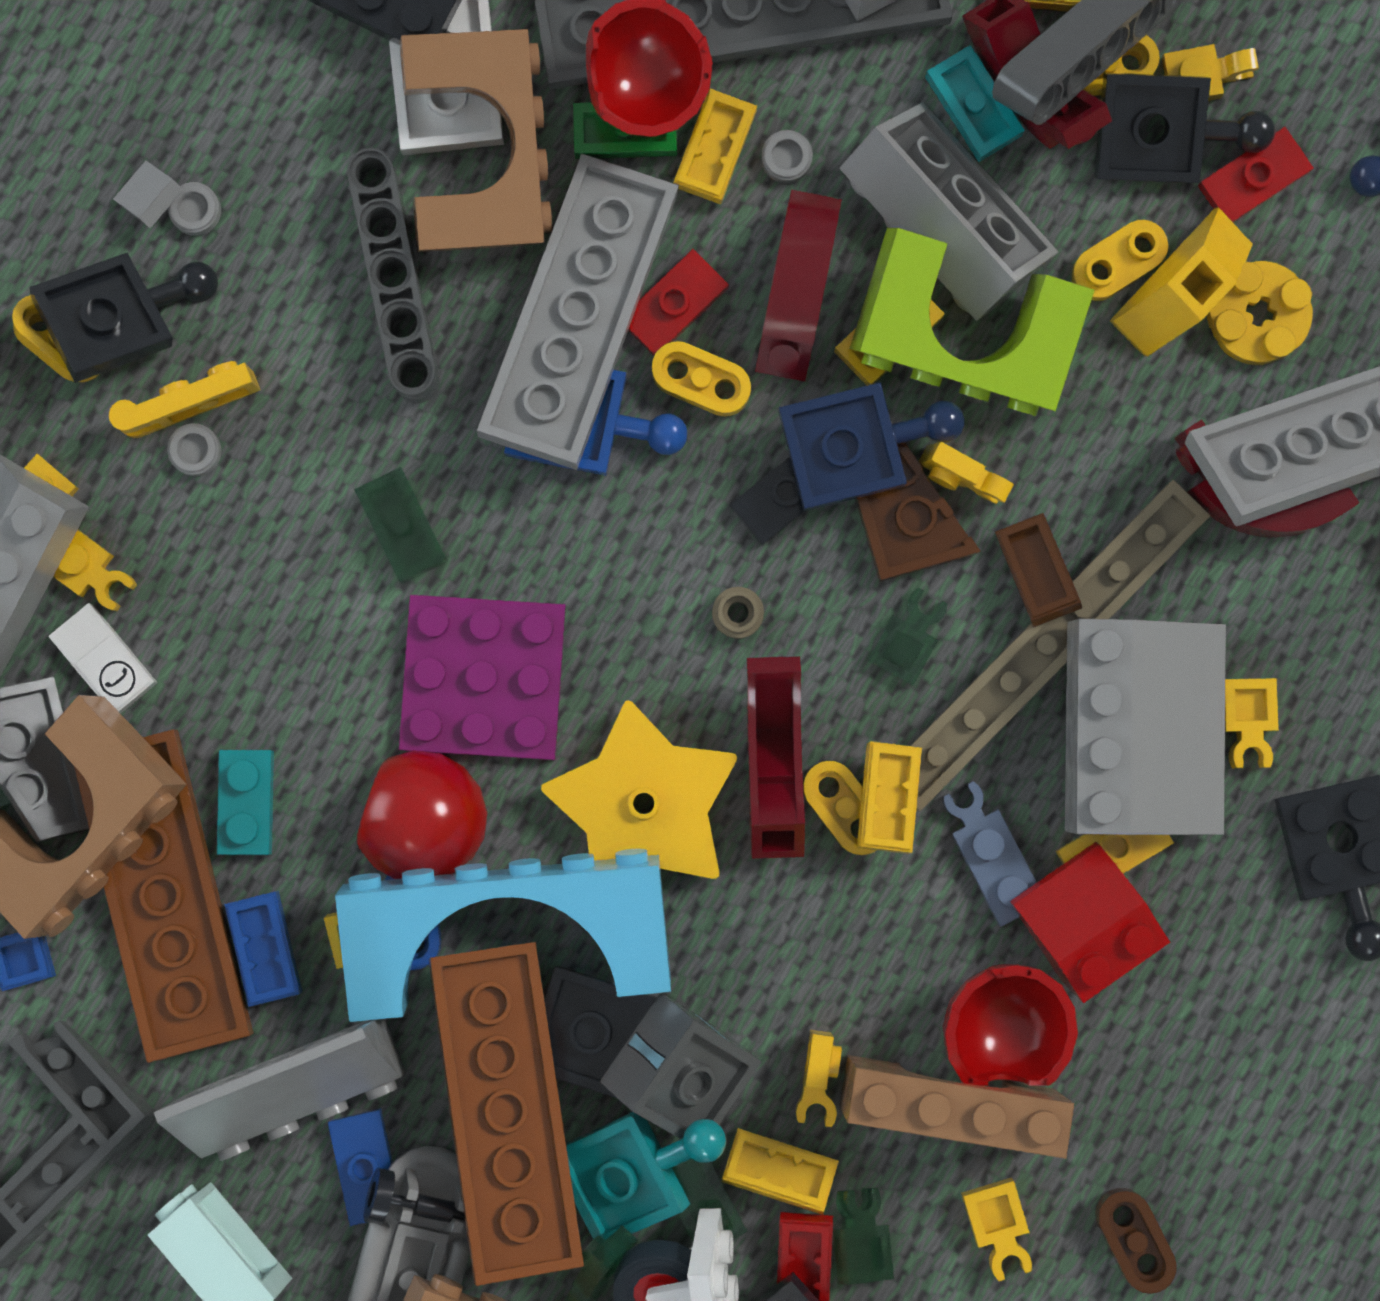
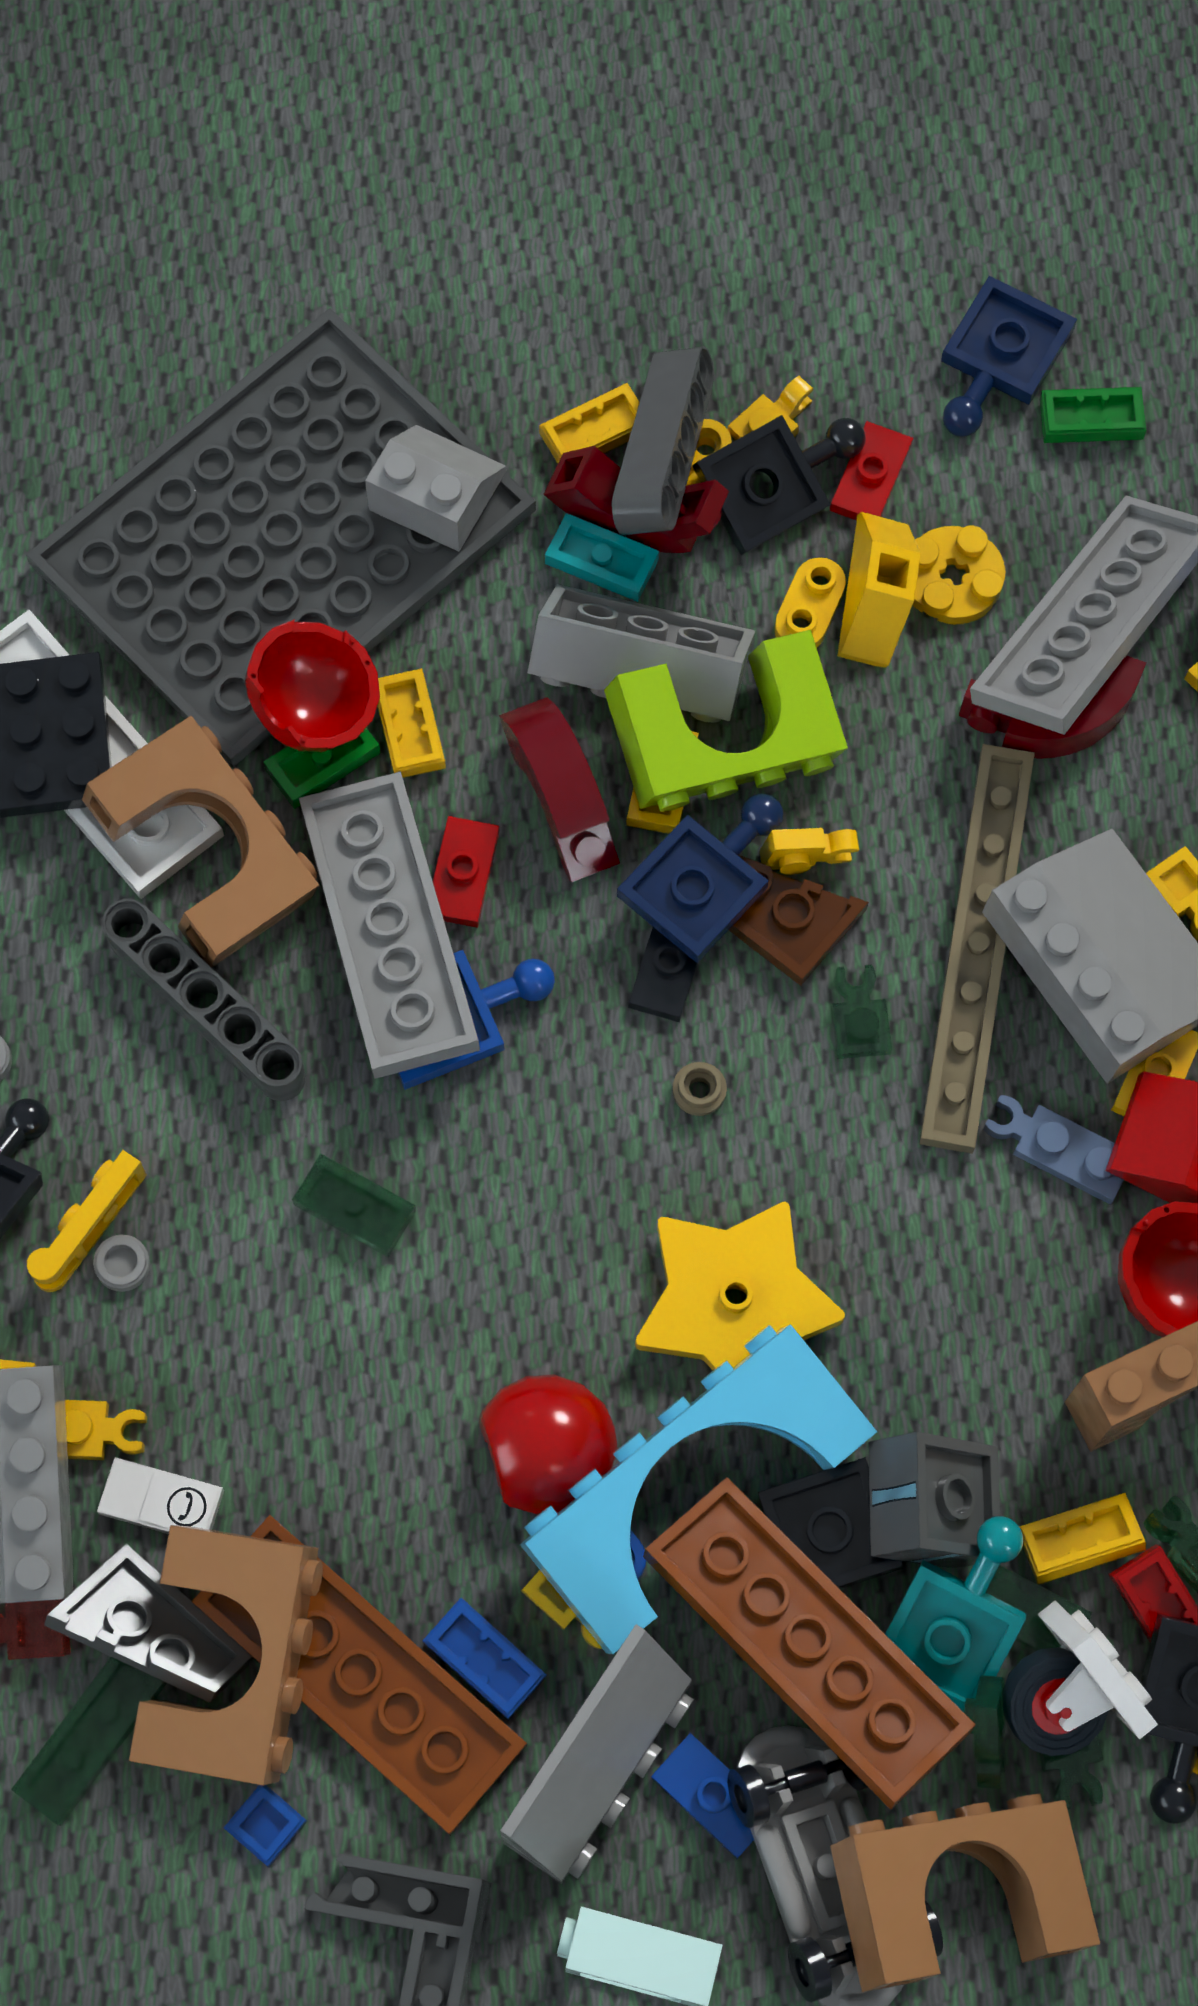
camera: 35 degrees left, 15 degrees down
teal plate [217,750,274,855] -> none
magenta plate [399,595,566,760] -> none
yellow plate [652,341,751,416] -> none
dark red arch [747,656,805,859] -> none
light grey tile [761,130,813,184] -> none
yellow plate [795,1029,842,1127] -> none
yellow plate [803,761,877,855] -> none
yellow plate [857,741,922,854] -> none
reddish brown tile [995,513,1082,627] -> none

